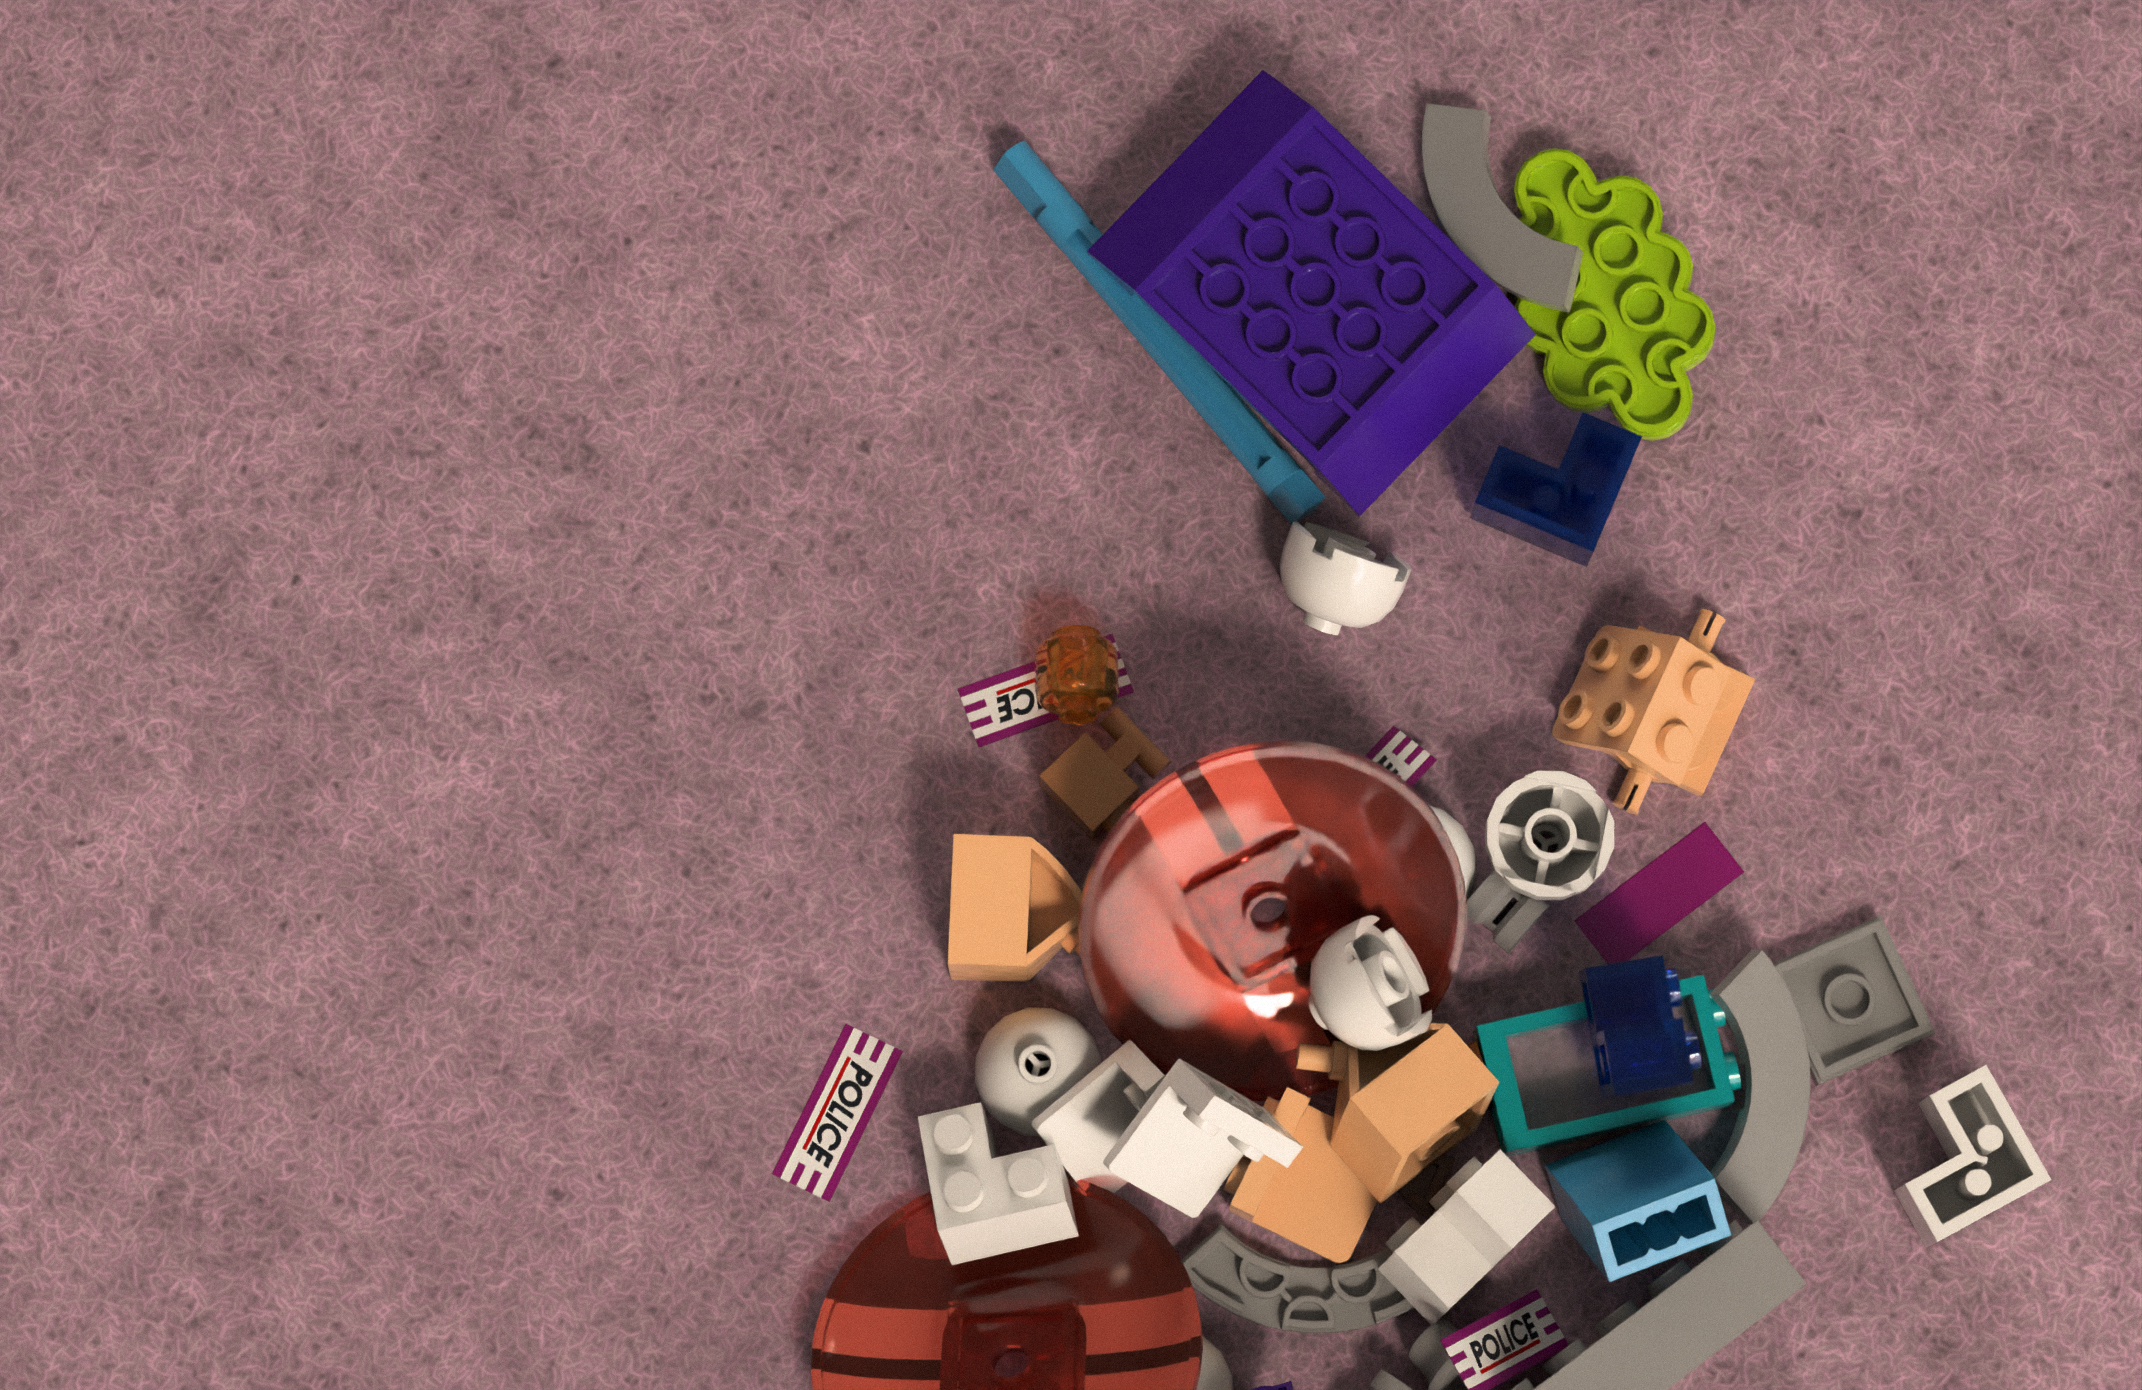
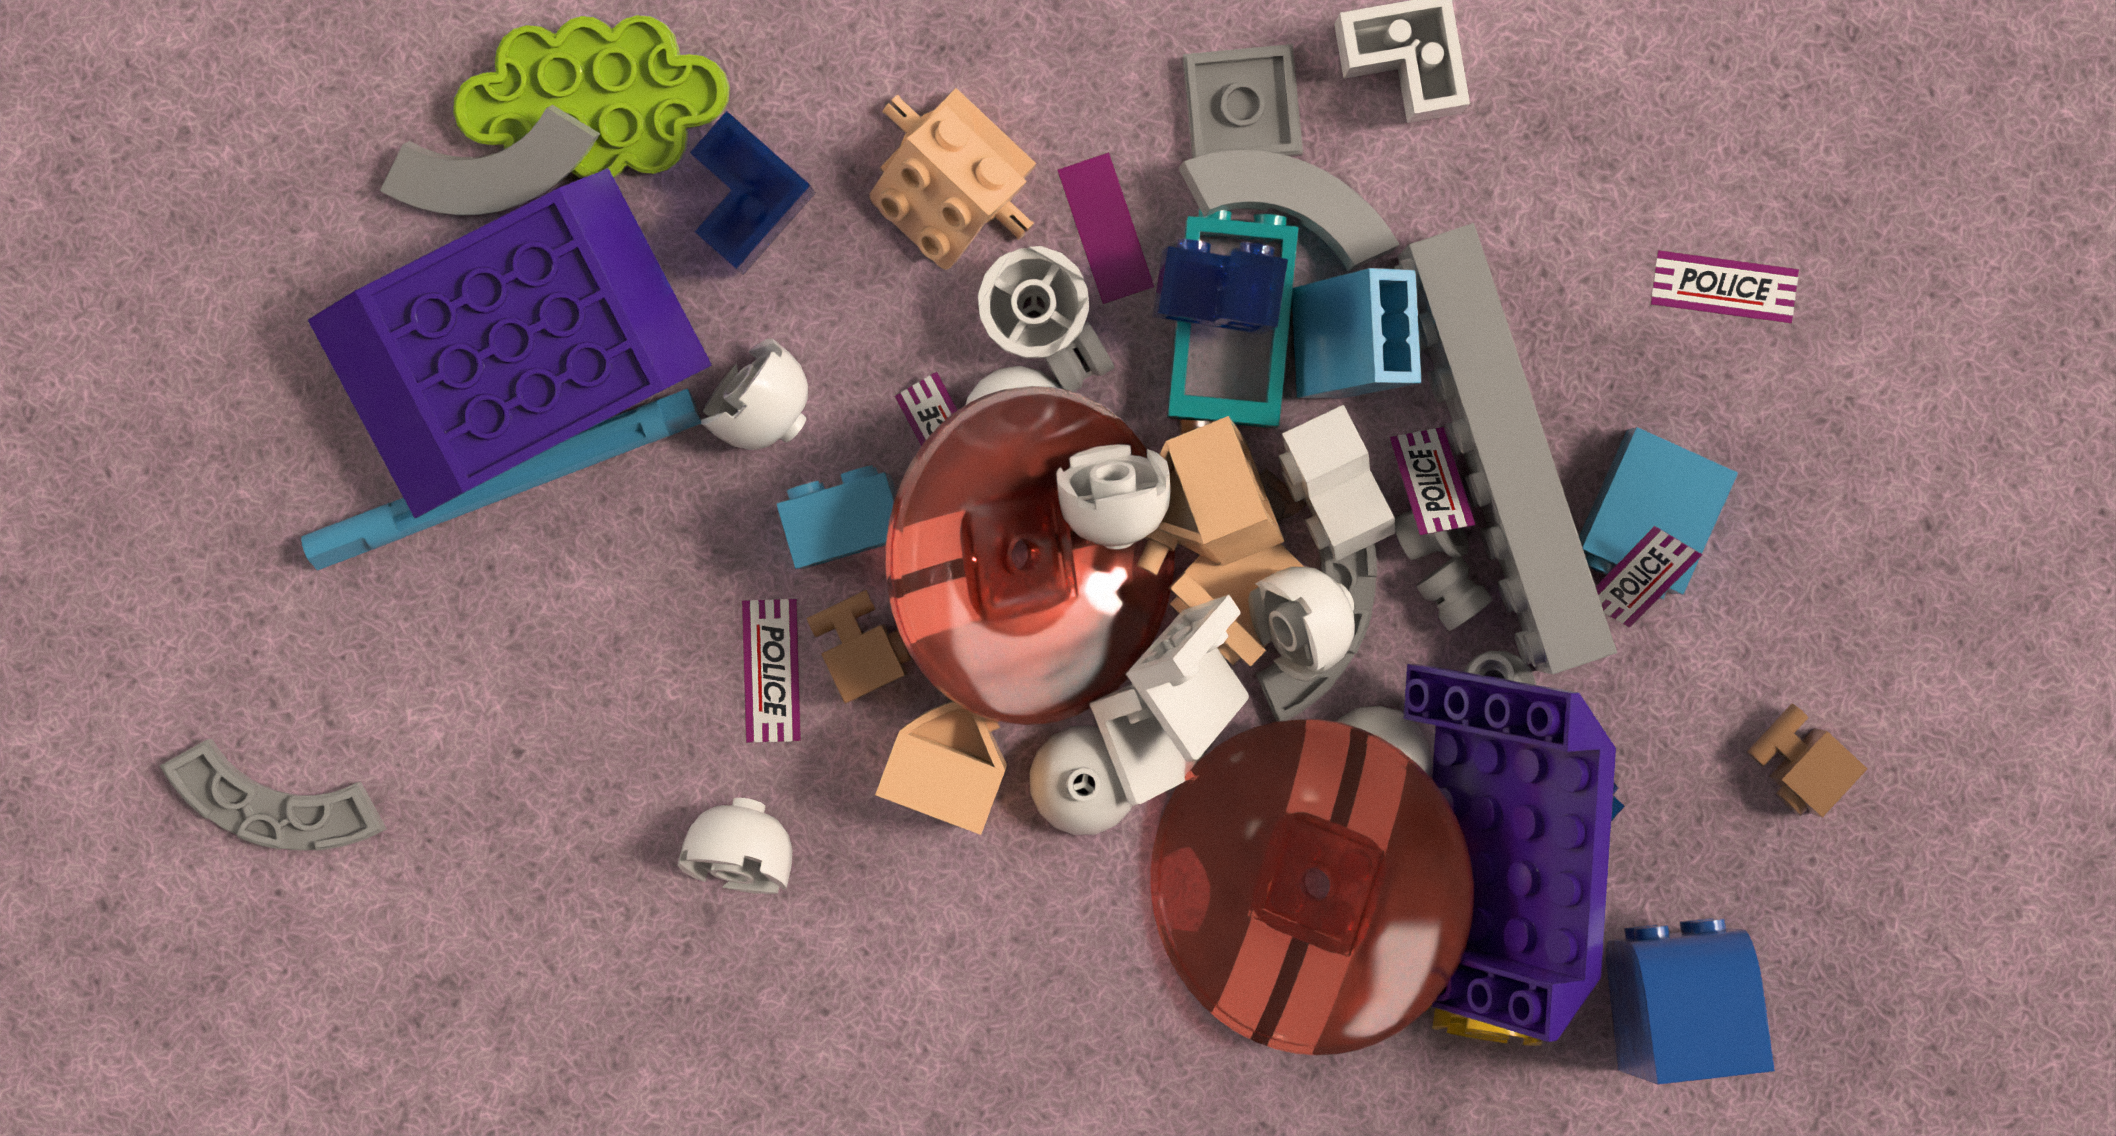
camera: 80 degrees left, 10 degrees up
sticker [772,1024,903,1202] -> none
white brick [918,1102,1079,1265] -> none
clear orange head [1035,625,1119,725] -> none
none -> light grey tile [160,739,387,851]
none -> white cylinder [678,798,793,894]
none -> dark azure brick [776,465,897,569]
none -> white cylinder [1248,567,1355,682]

